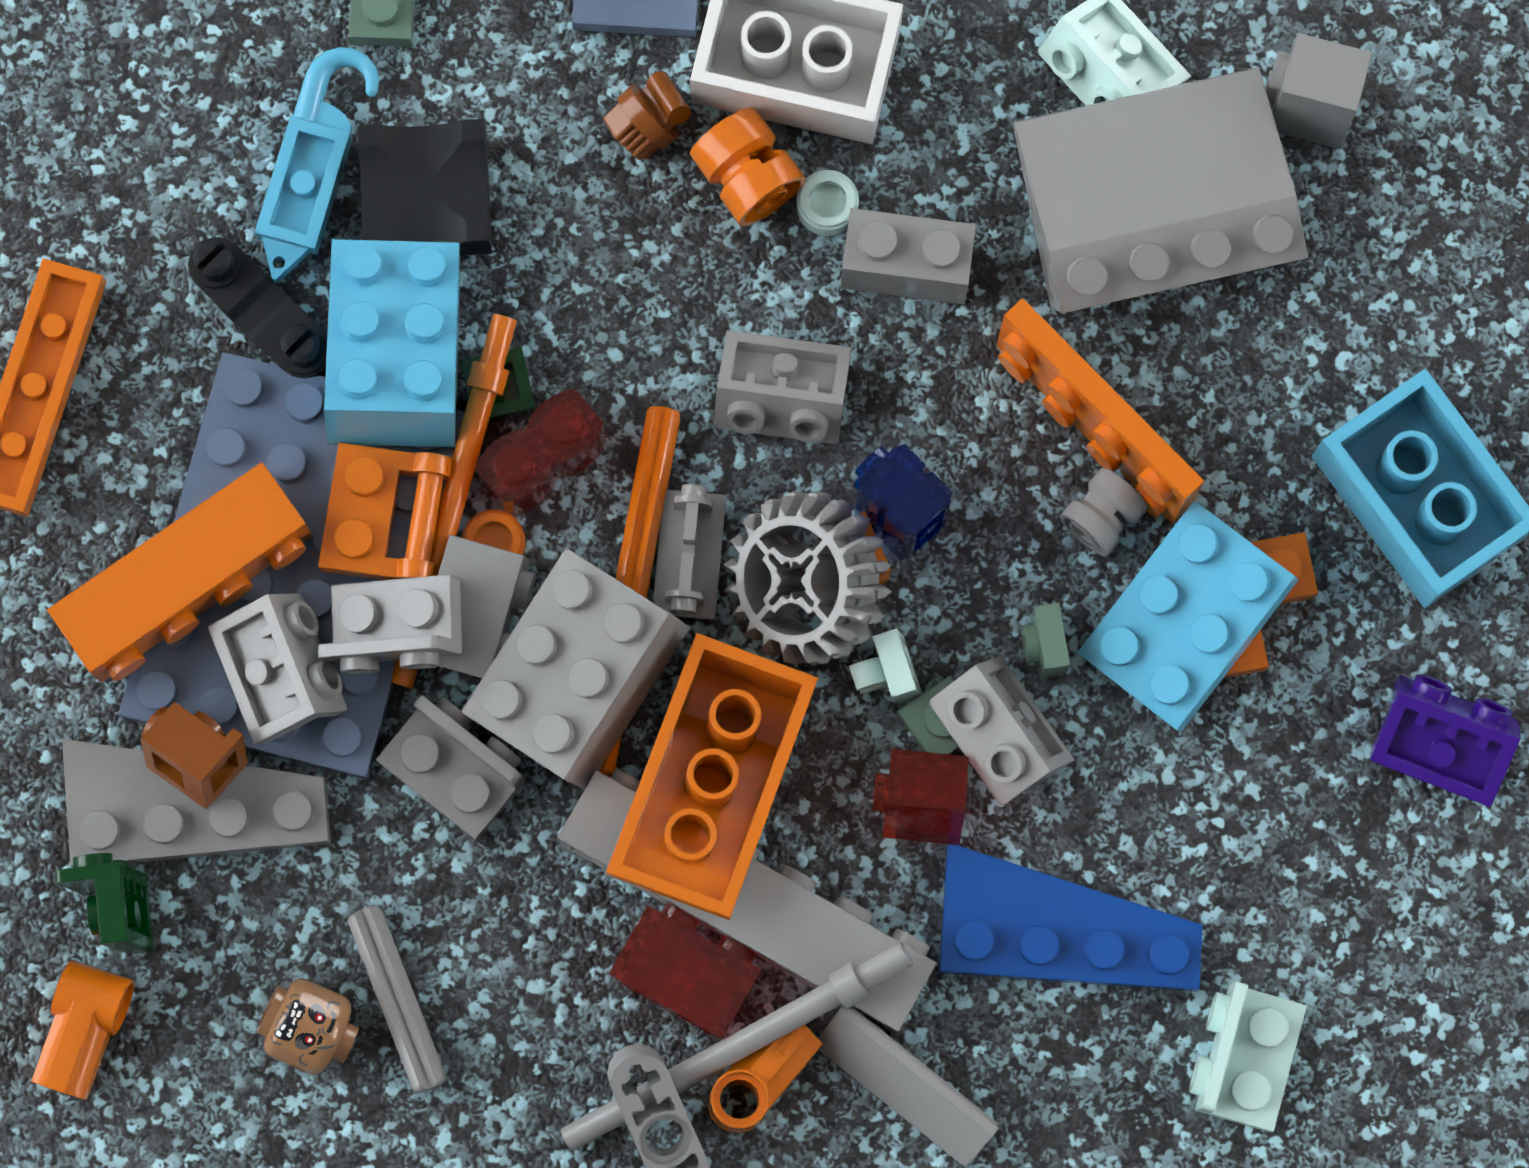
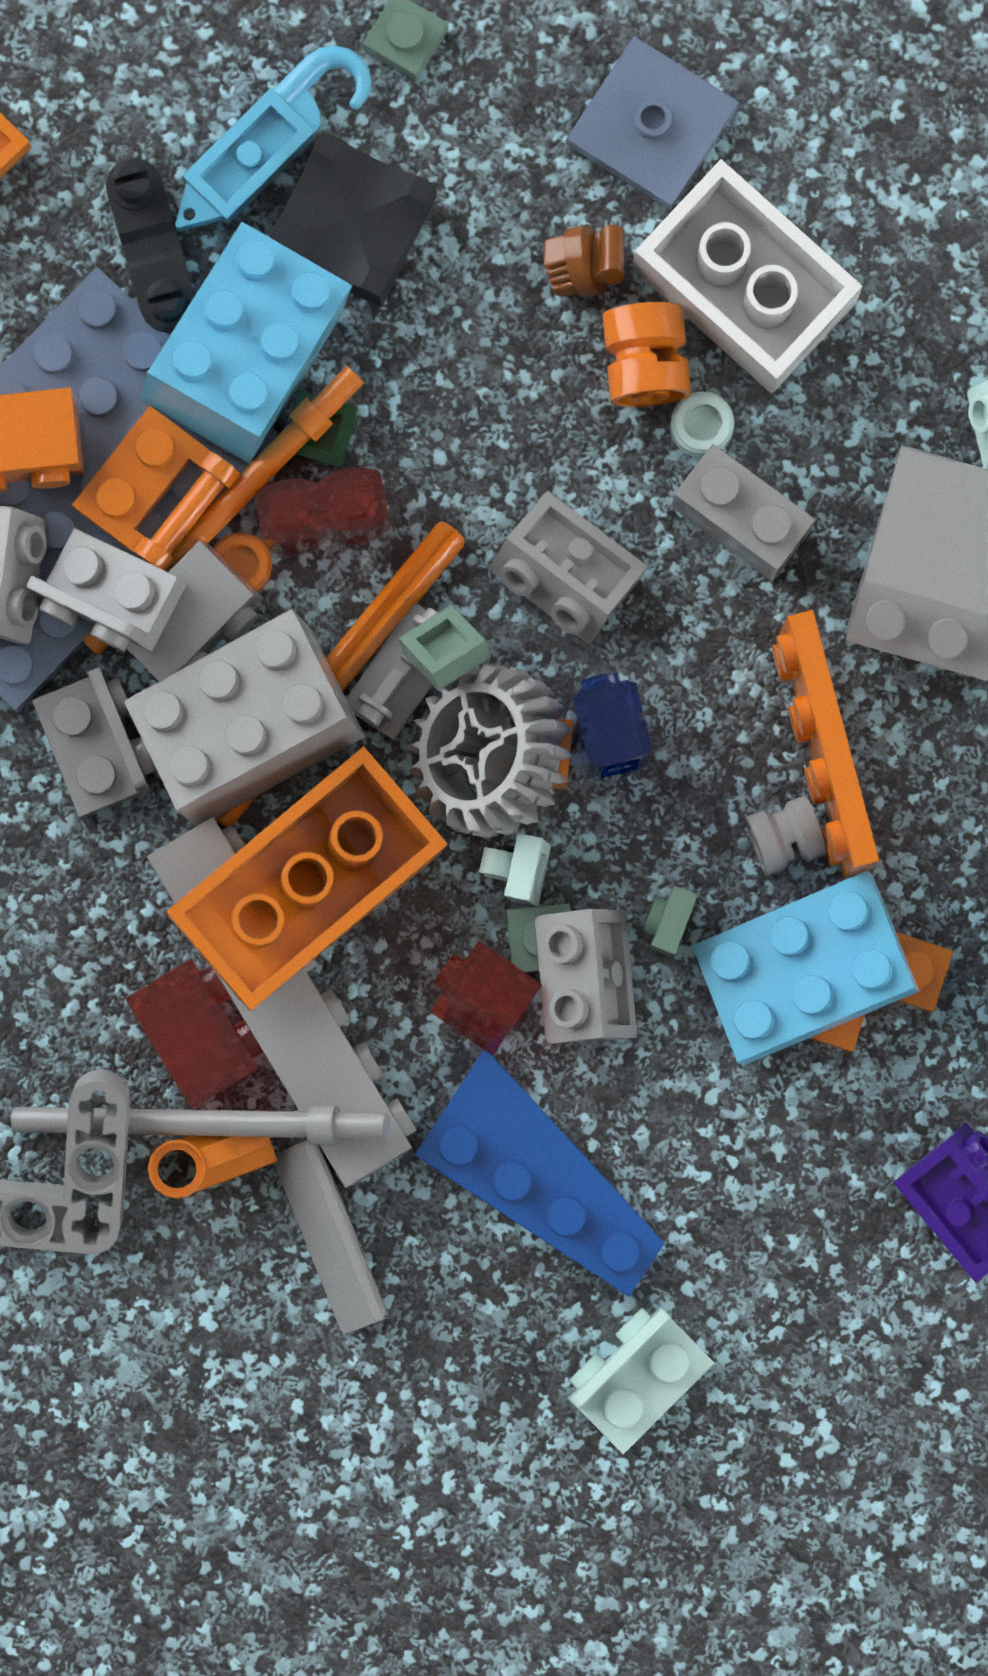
camera: 30 degrees right, 5 degrees up
none -> sand green plate [399,605,491,691]

